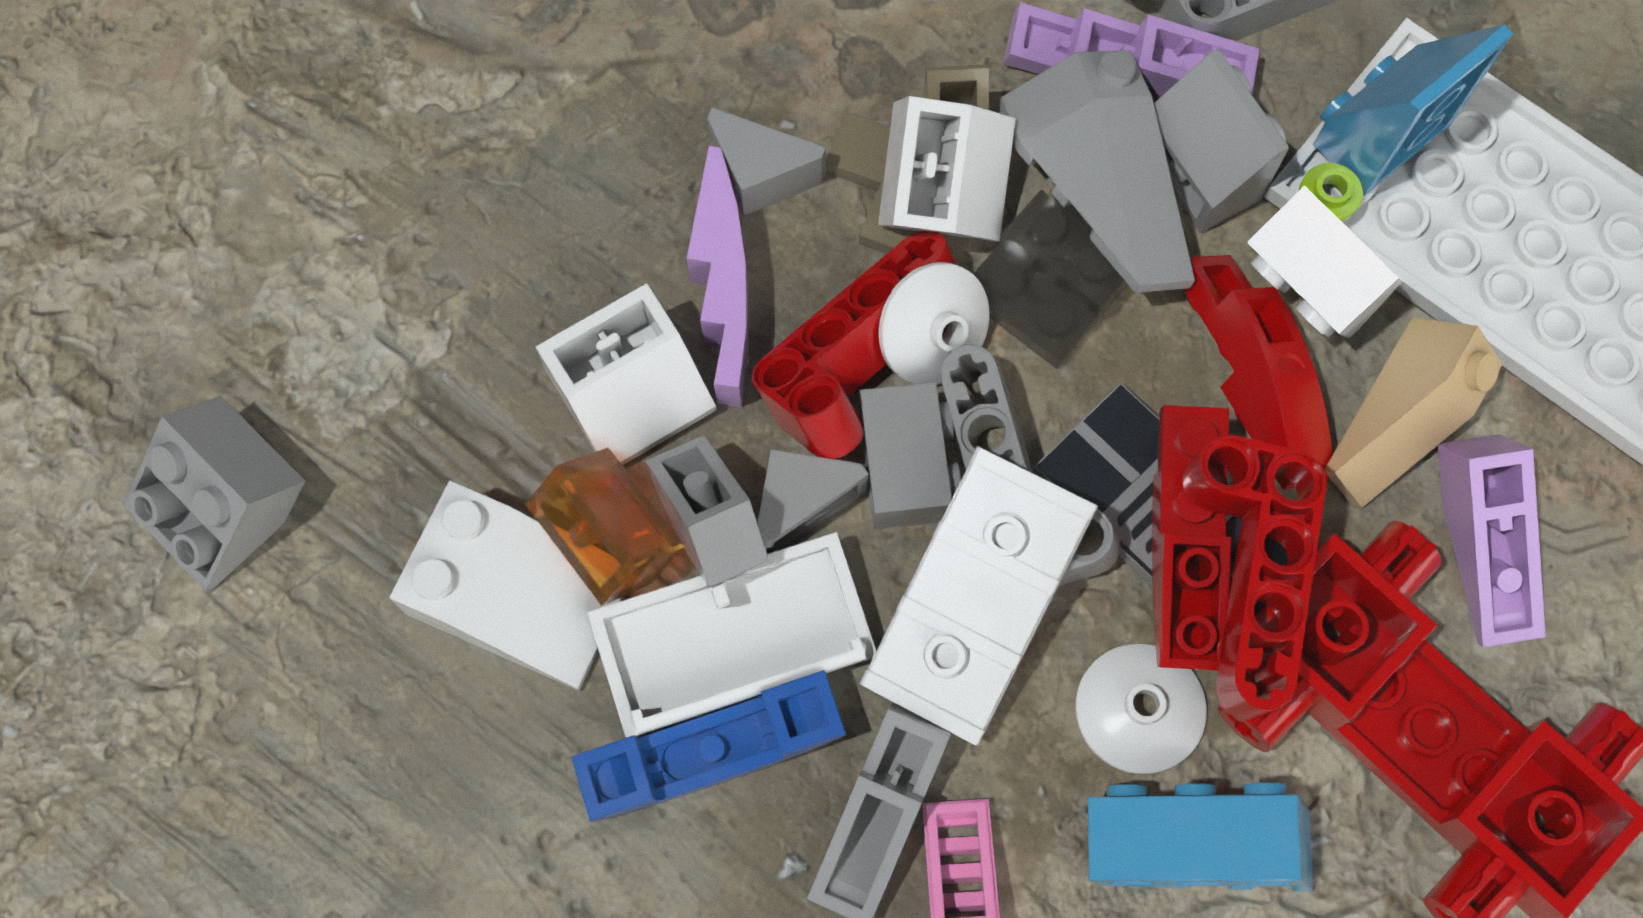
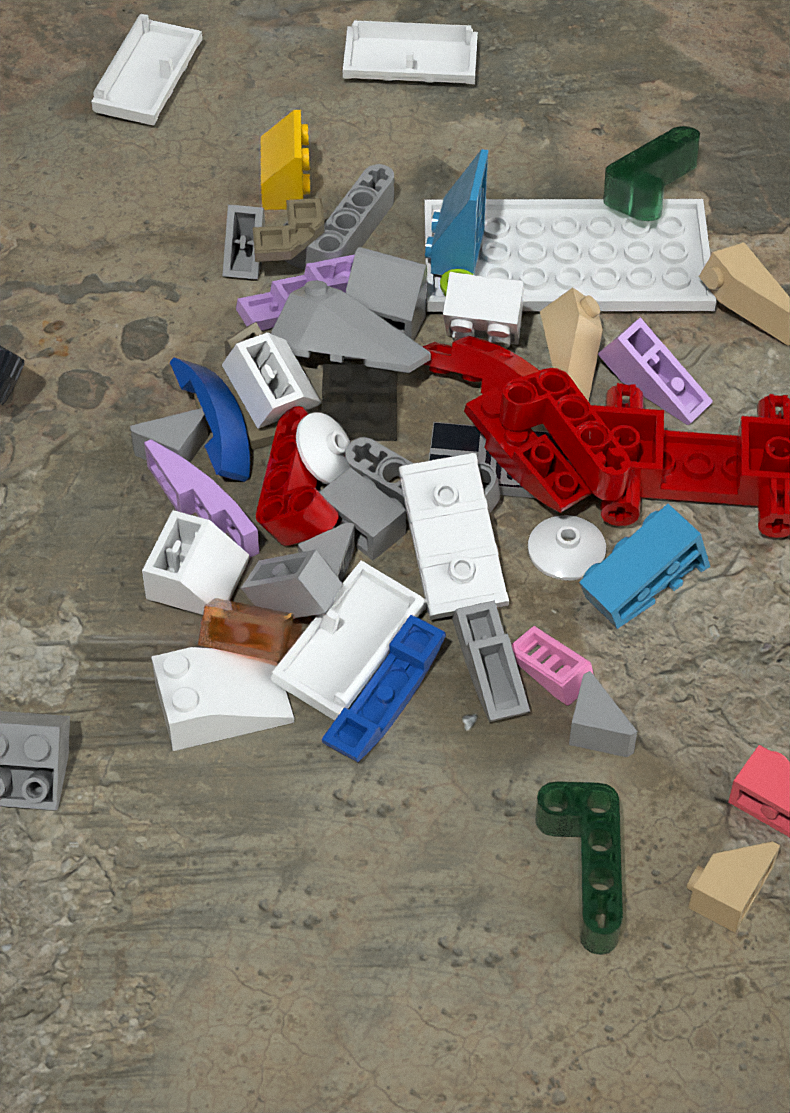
camera: 40 degrees left, 20 degrees down
none -> blue slope [170,357,250,482]

